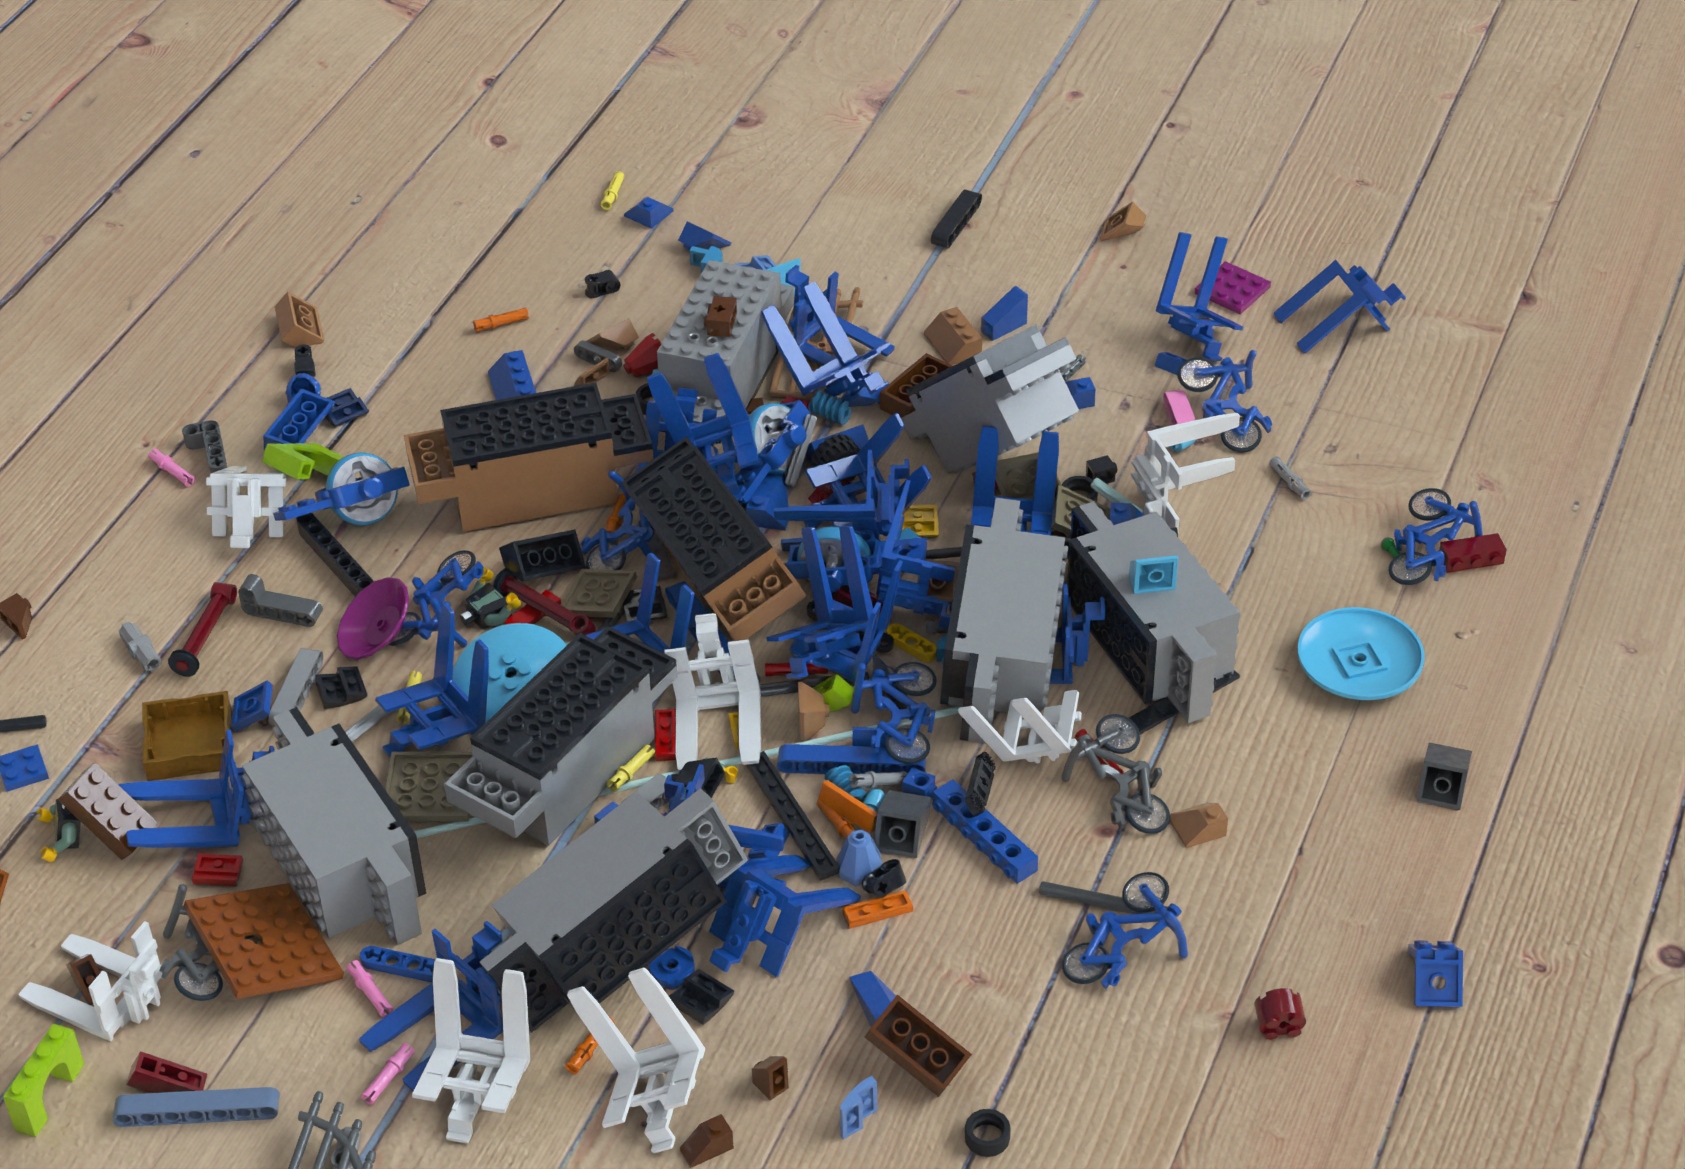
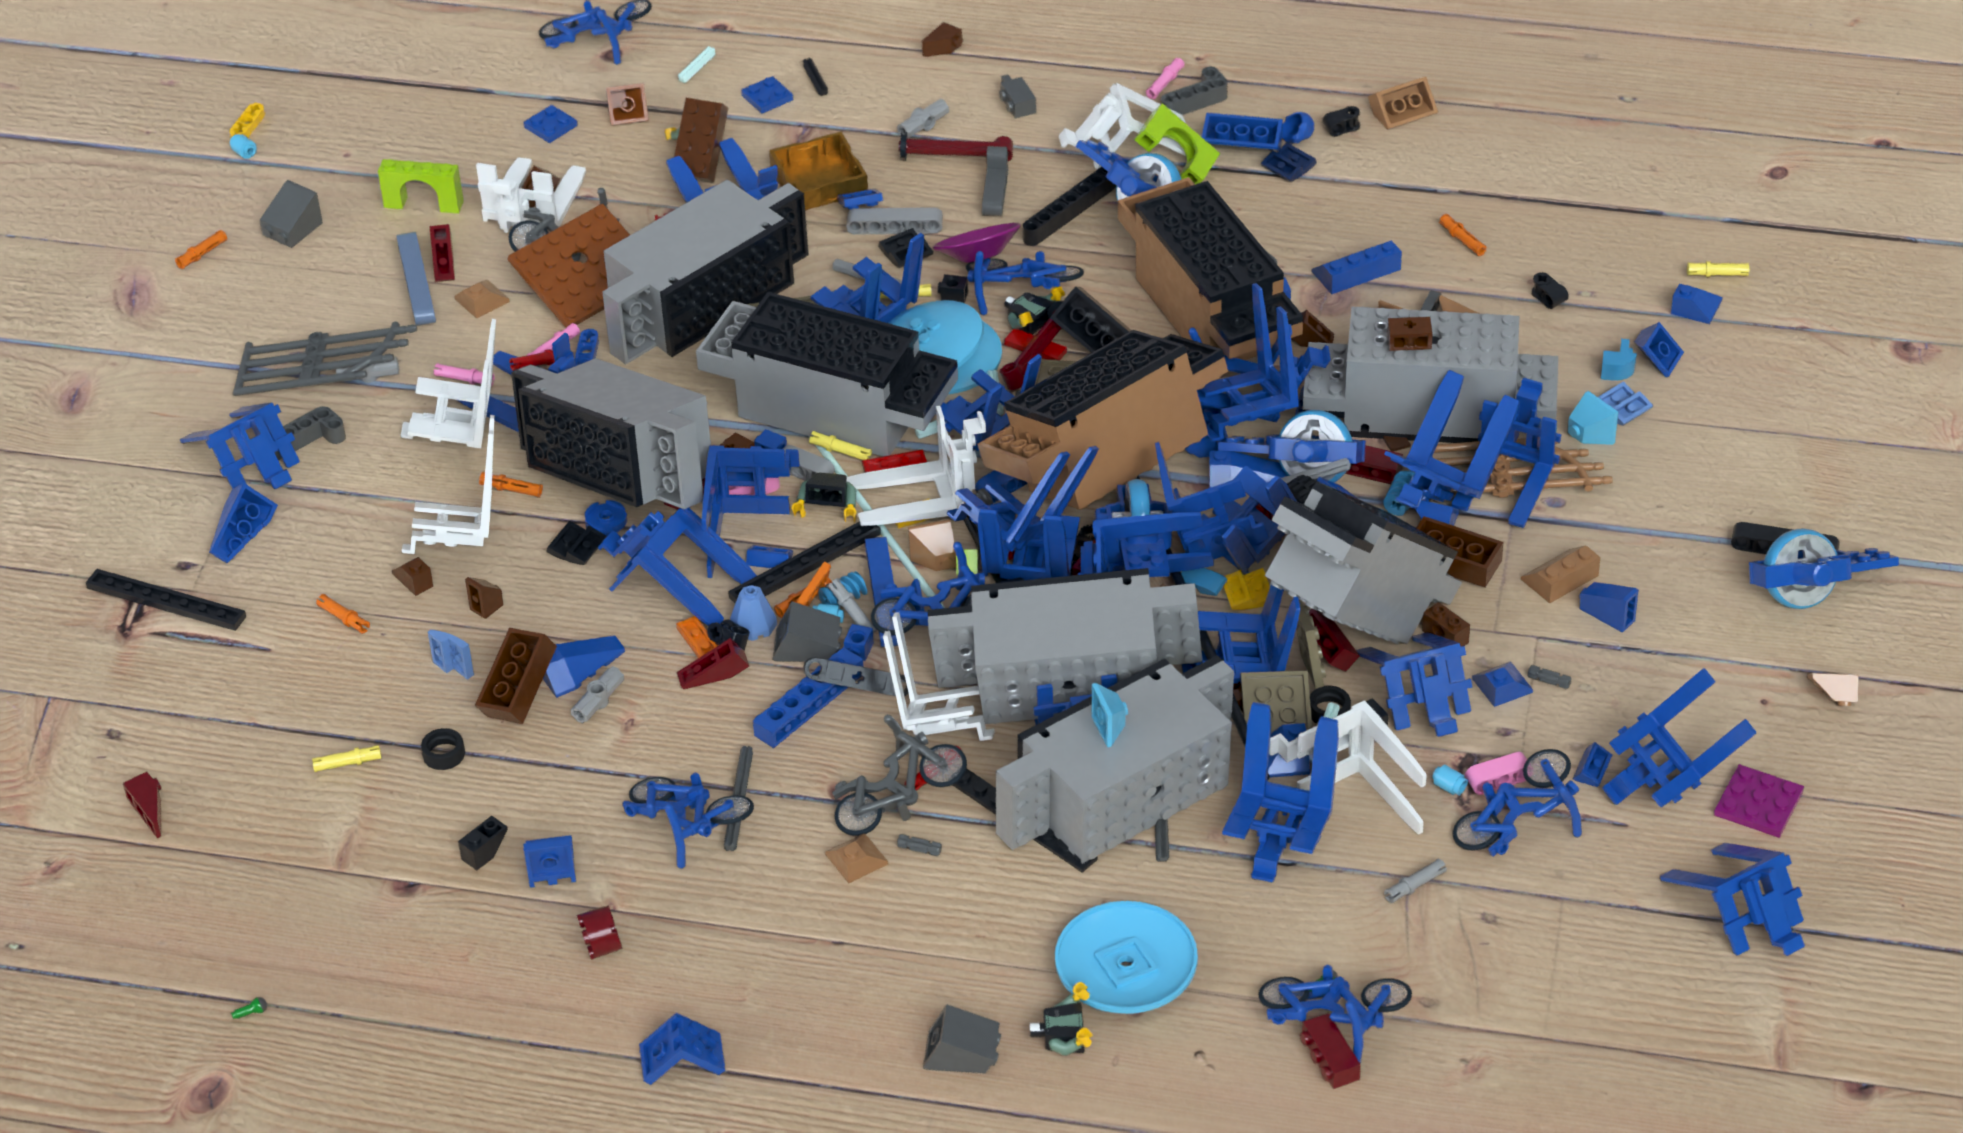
camera: 80 degrees right, 0 degrees up
none -> medium nougat slope [454,279,510,319]
none -> black slope [458,816,508,871]
none -> red pin [509,349,555,371]
none -> blue bracket [523,835,576,888]
none -> light grey piece [571,666,624,723]
none -> dark red slope [677,638,749,689]
none -> dark grey axle [897,834,942,856]
none -> black brick [938,274,969,303]
none -> dark grey hinge [999,74,1036,119]
none -> torso [1030,982,1093,1056]
none -> blue piece [1222,702,1339,883]
none -> blue piece [1356,632,1473,737]
none -> piece [1749,528,1899,609]

